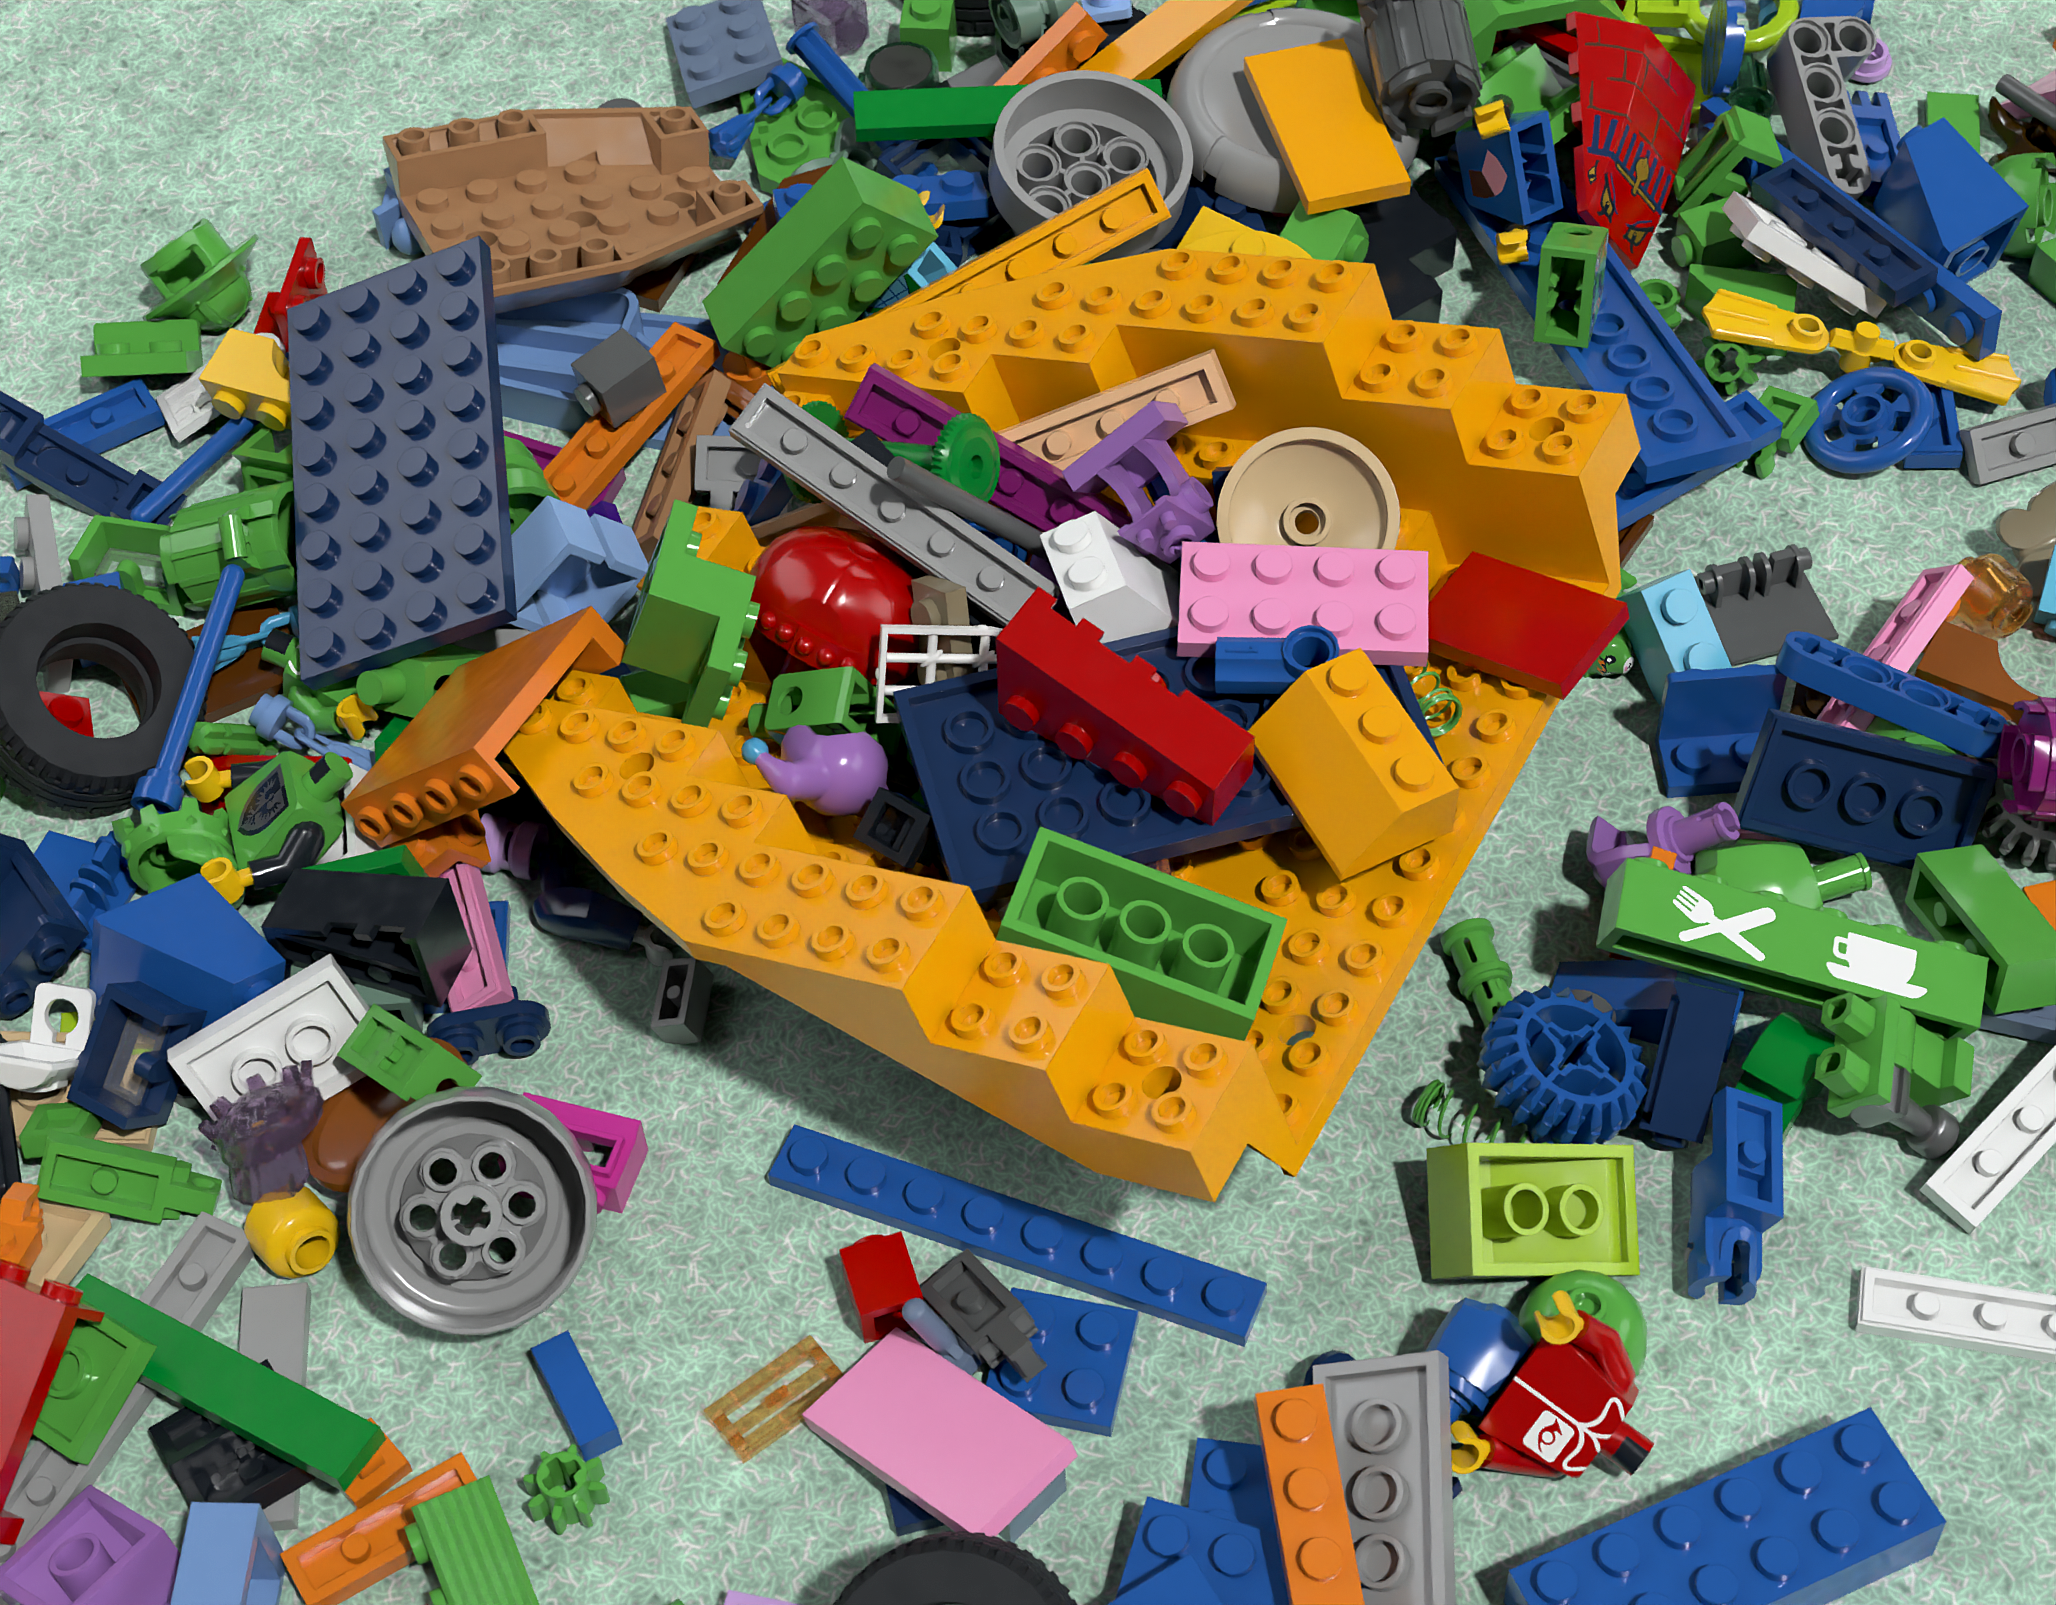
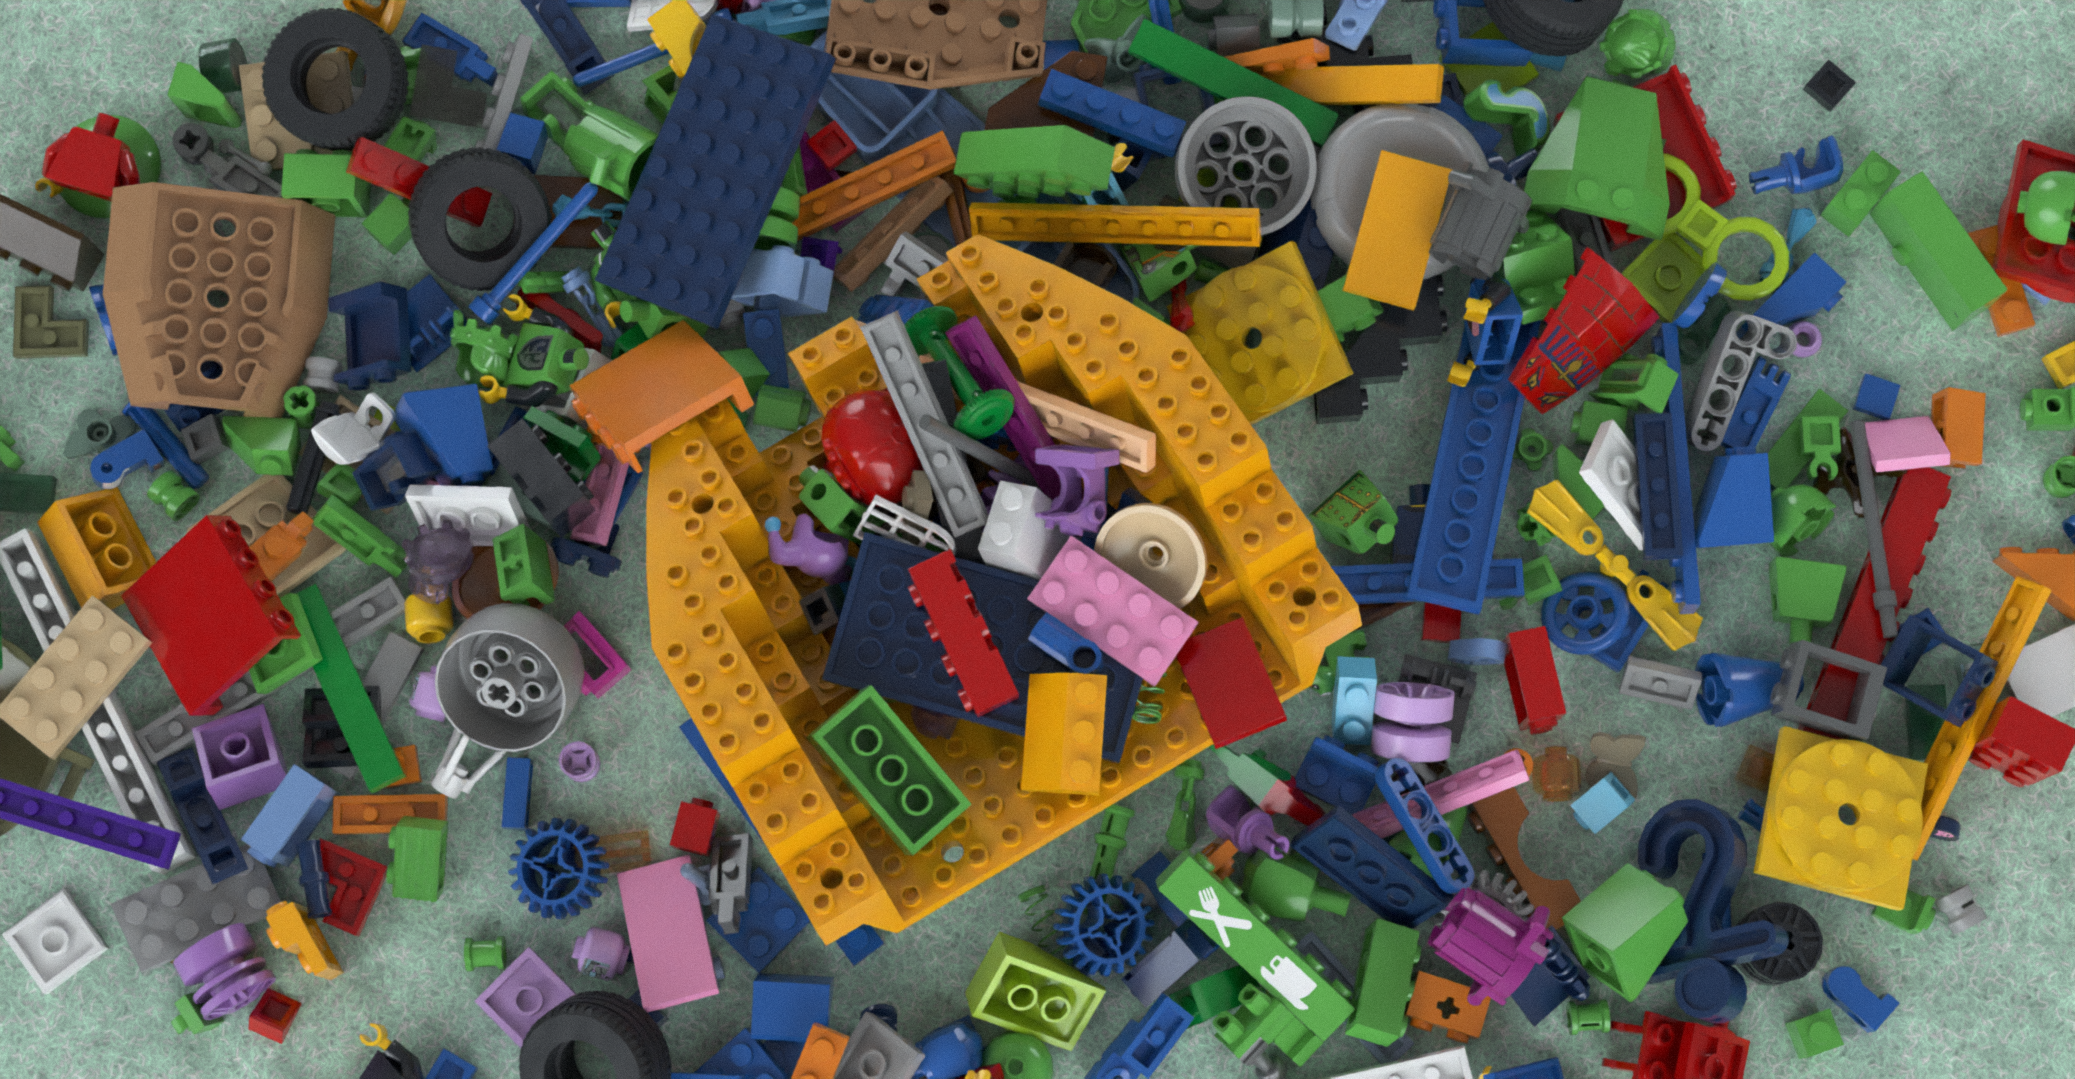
camera: 30 degrees right, 25 degrees up
bright green gear [523,1444,610,1535] -> none
dark grey brick [570,327,667,428] -> none
bright green bracket [621,499,760,728] -> none
bright green torso [1533,222,1609,348] -> none
none -> lavender head [409,666,446,722]
none -> white plant [431,728,507,799]
none -> blue gear [507,818,610,920]
none -> lavender wheel [559,741,601,783]
none -> lavender head [572,927,630,981]
none -> blue slope [751,973,834,1042]
none -> red tile [806,120,857,172]
none -> bright green piece [1165,759,1205,851]
none -> animal [1209,744,1326,826]
none -> lavender wheel [1371,682,1455,763]
none -> red tile [1421,603,1462,643]
none -> medium blue beam [1447,638,1507,665]
none -> red window [1502,626,1566,735]
none -> bright green plate [1799,416,1841,480]
none -> blue tile [1853,373,1901,420]

